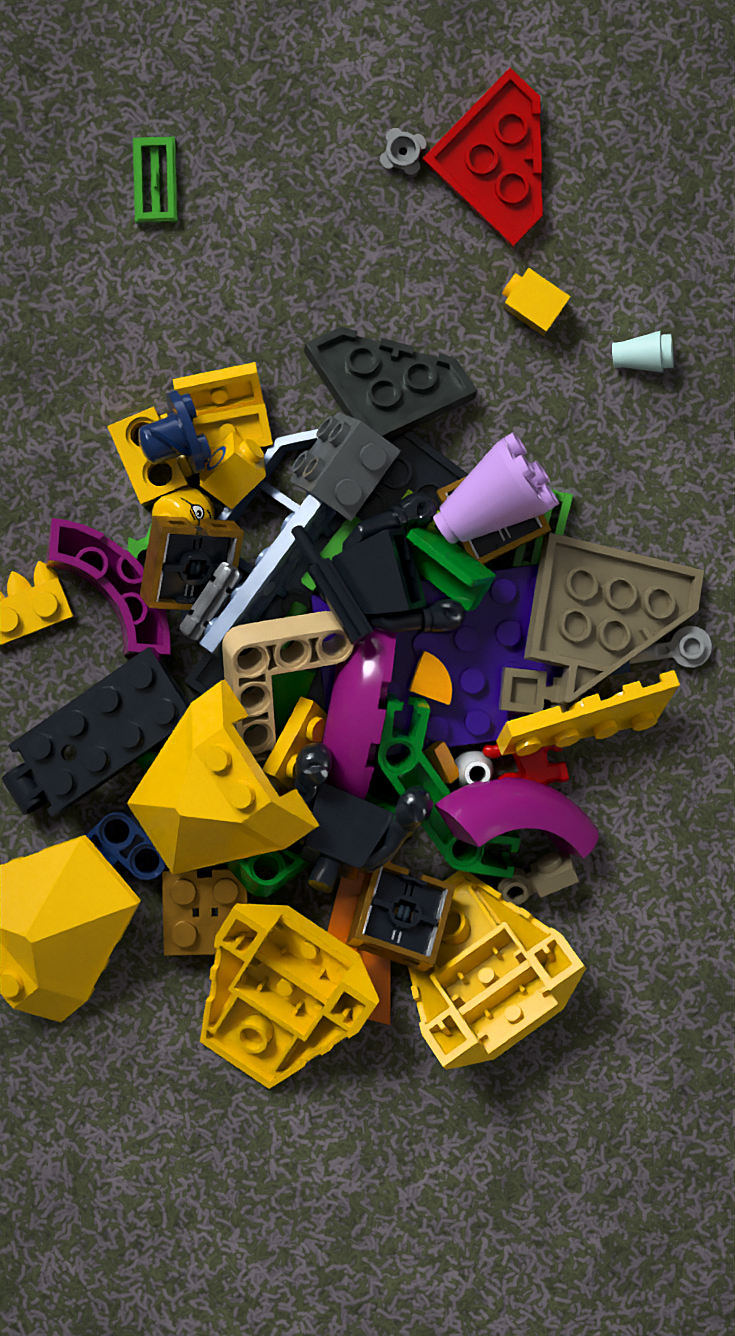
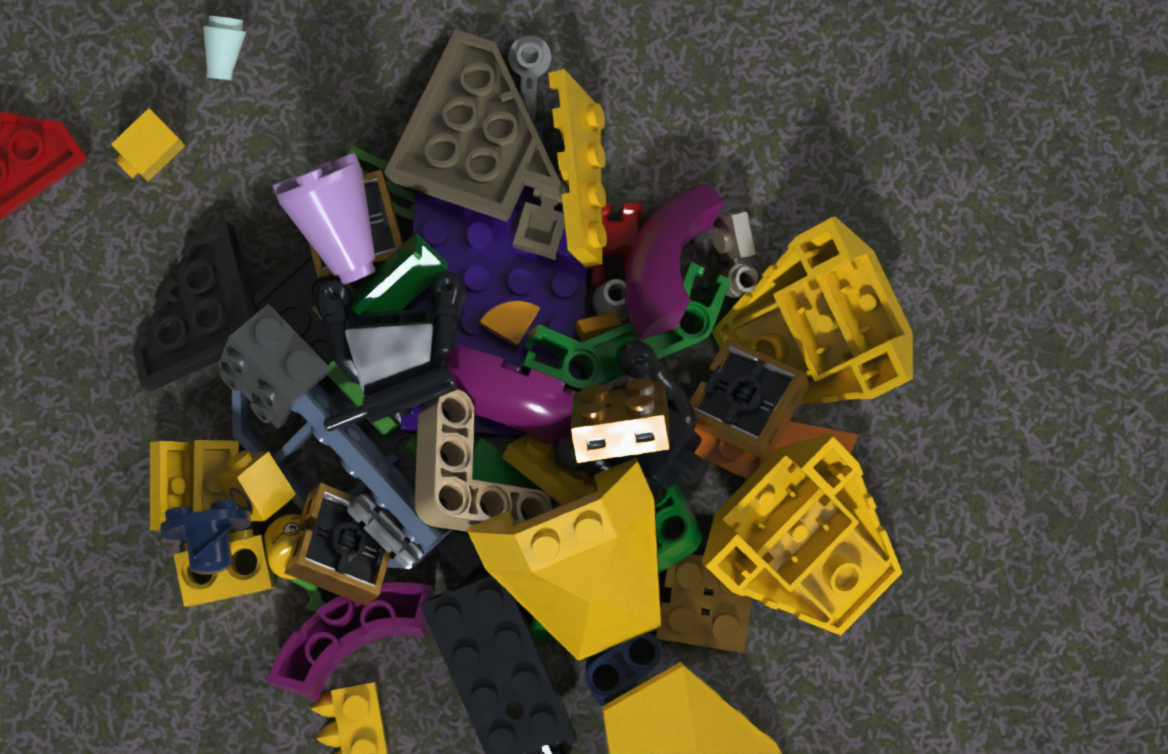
camera: 75 degrees left, 5 degrees down
none -> pearl gold piece [571,378,670,463]

